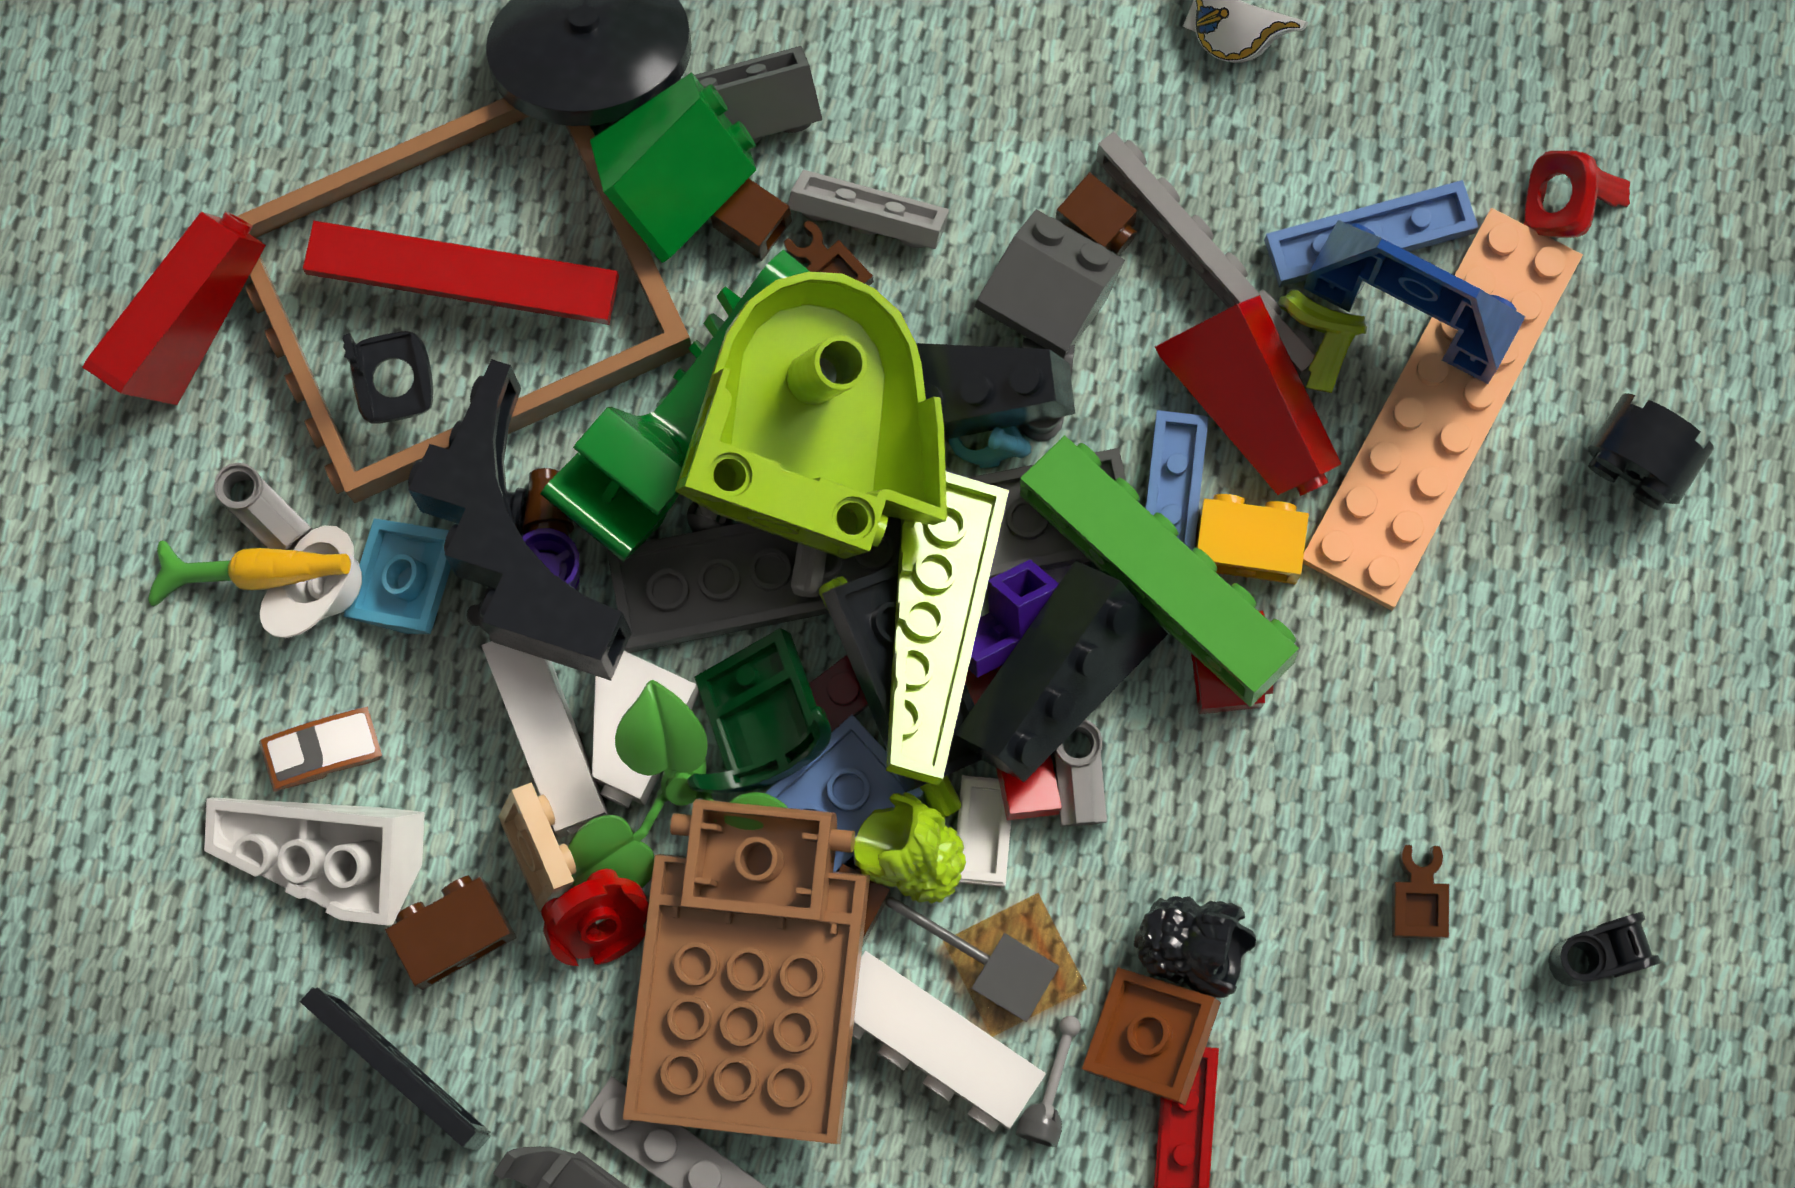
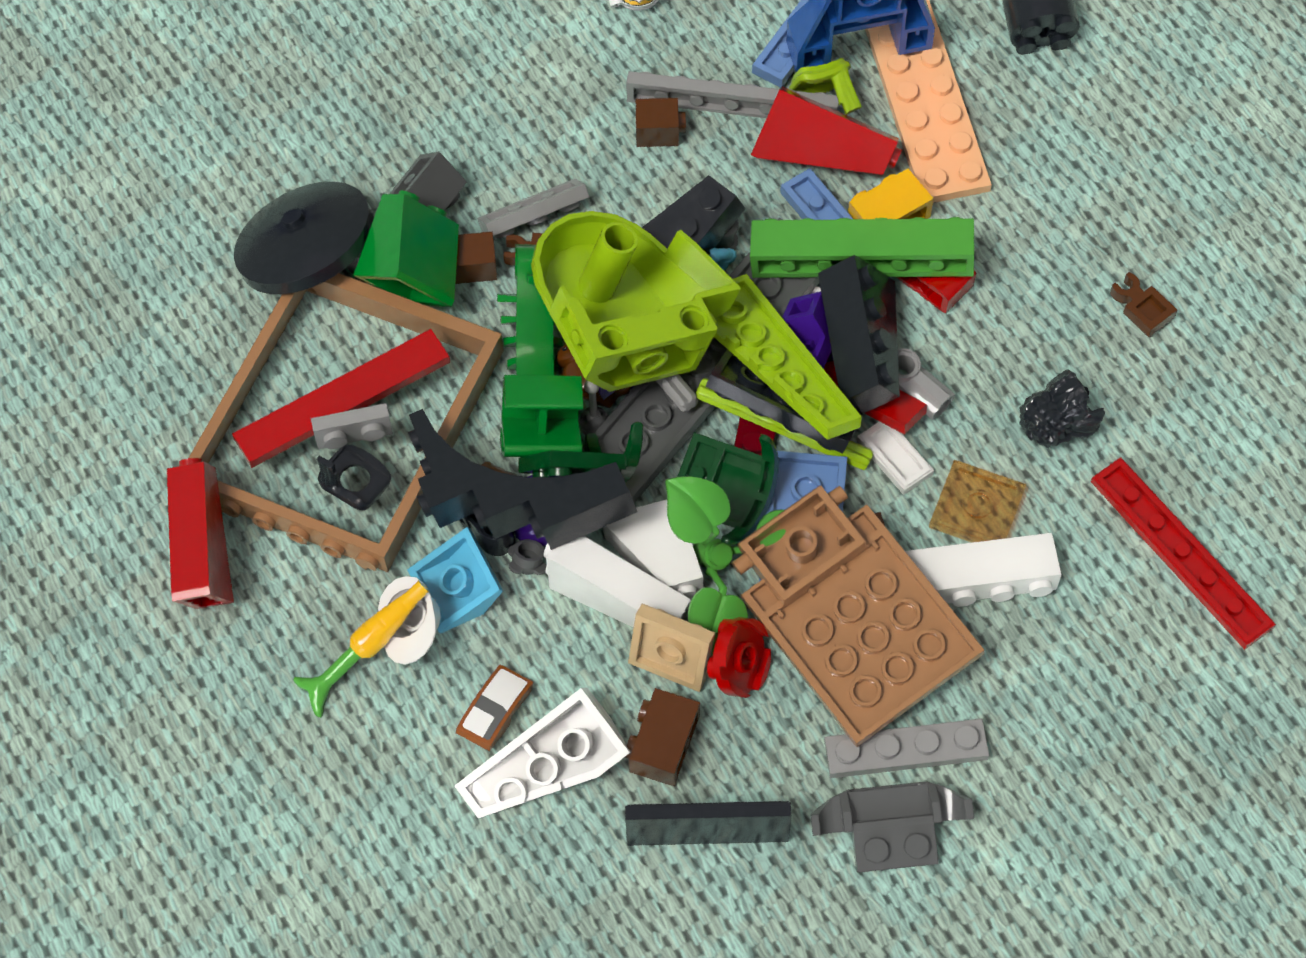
camera: 45 degrees left, 15 degrees down
light grey piece [214,463,313,550] -> none
lime hair [853,792,966,904] -> none
dark grey piece [885,897,1060,1022] -> none
dark grey slope [974,209,1125,359] -> none
hinge [1016,1016,1081,1147] -> none
dark orange plate [1082,967,1221,1105] -> none
black piece [1548,911,1661,987] -> none
none -> light grey plate [311,403,393,449]
none -> dark green piece [518,421,643,483]

